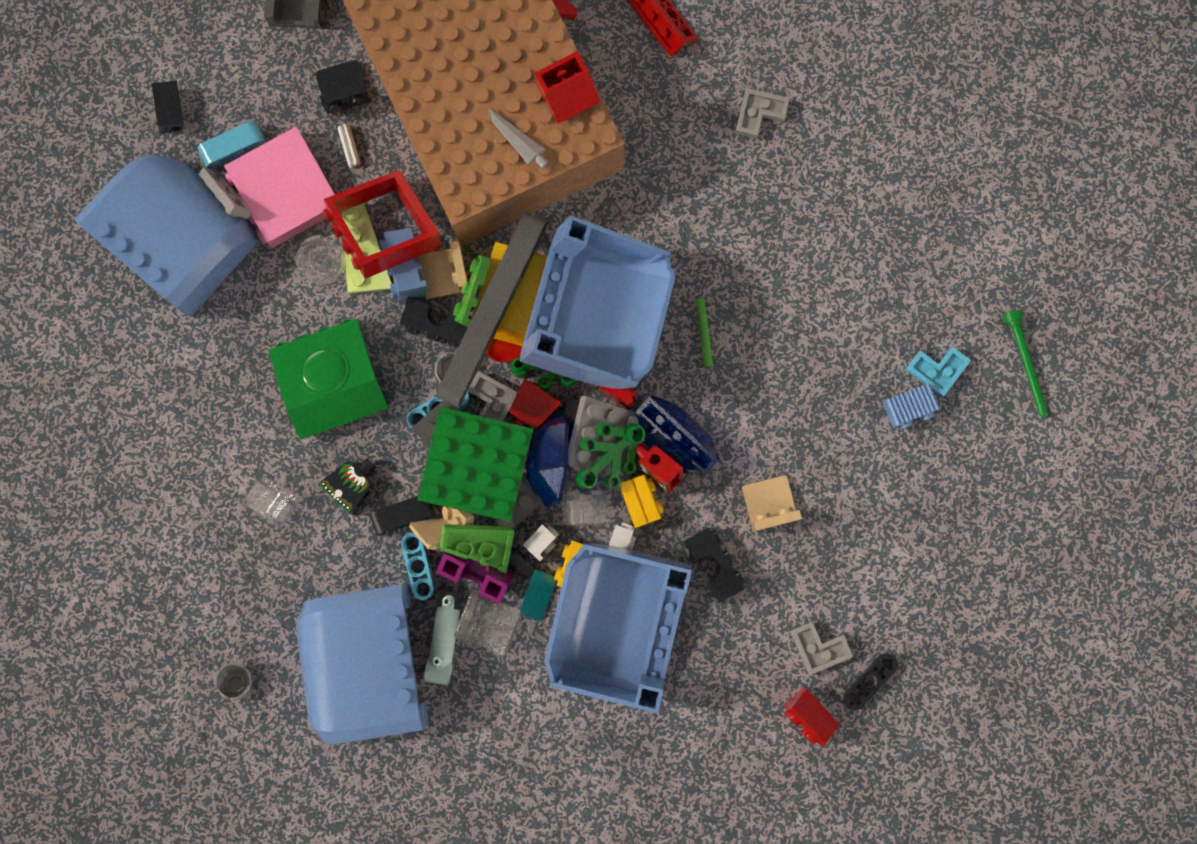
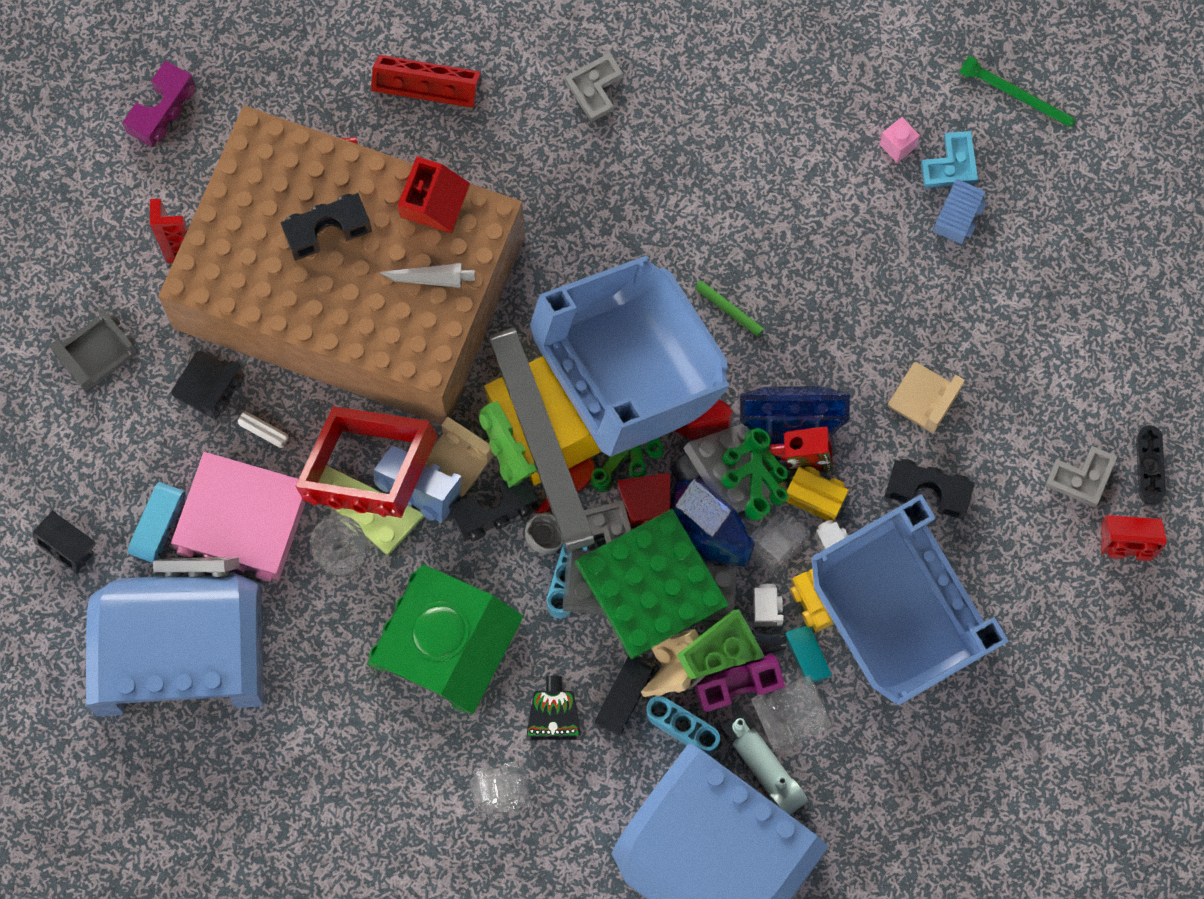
camera: 45 degrees left, 10 degrees down
none -> black arch [280,193,372,261]
none -> bright pink brick [880,117,920,163]

